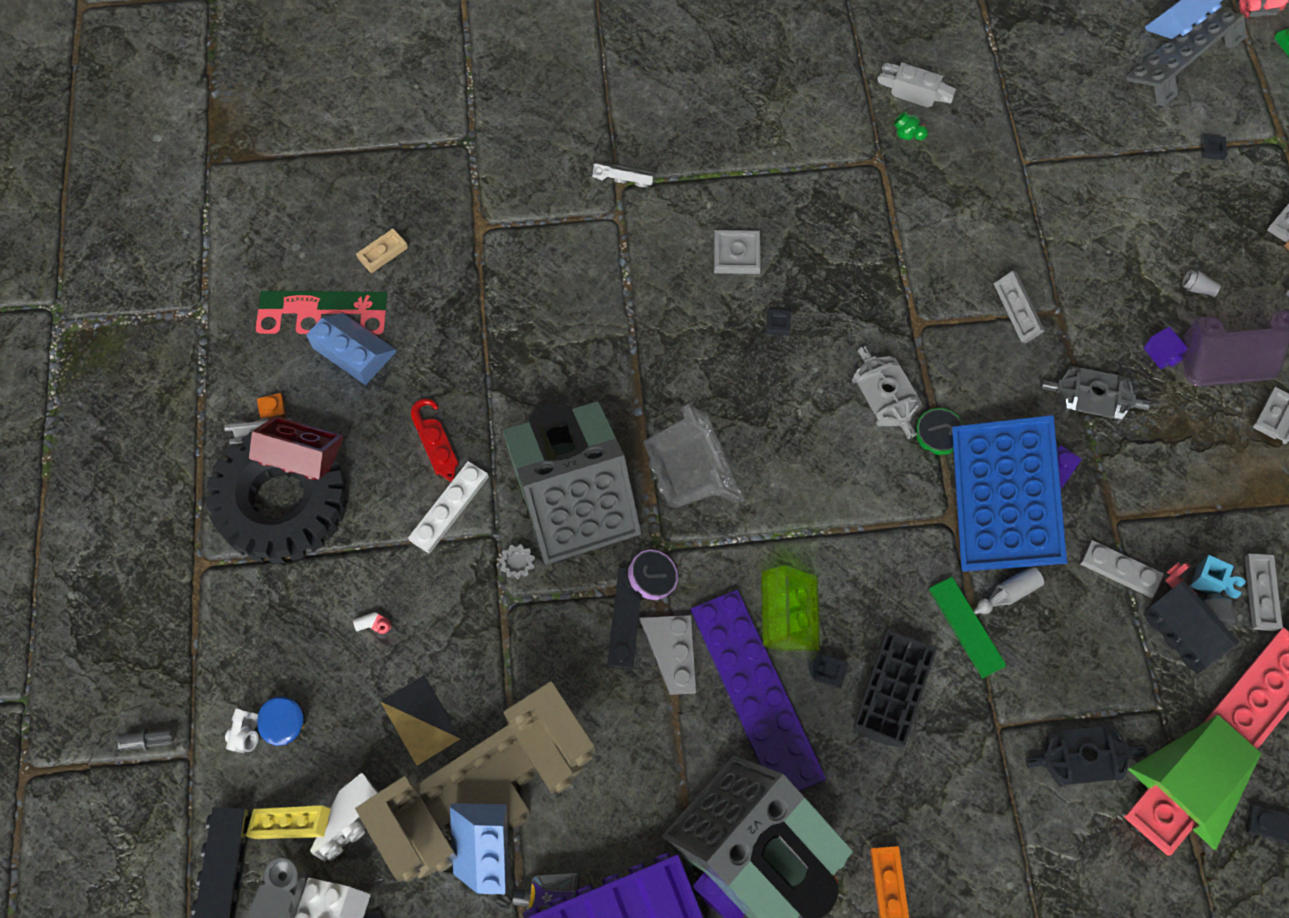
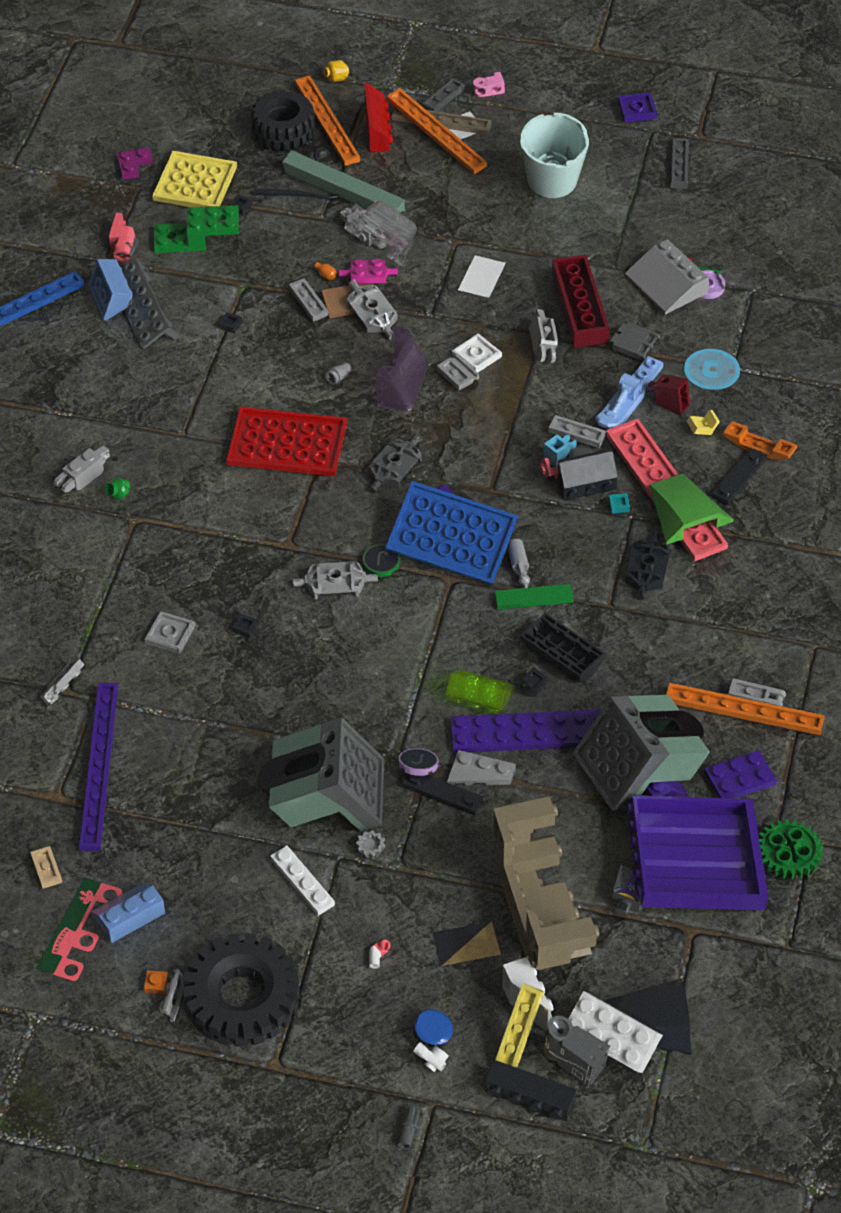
camera: 70 degrees left, 15 degrees down
slope [249,416,343,480] -> none
red plate [411,398,459,482] -> none
medium blue slope [450,803,509,894] -> none
clear windscreen [643,404,743,509] -> none
light grey plate [994,271,1045,343] -> none
light grey plate [1080,540,1164,598] -> none
dark purple brick [1143,327,1188,370] -> none
none -> dark purple plate [79,683,119,851]
none -> red plate [227,406,348,477]
none -> teal plate [609,493,630,514]

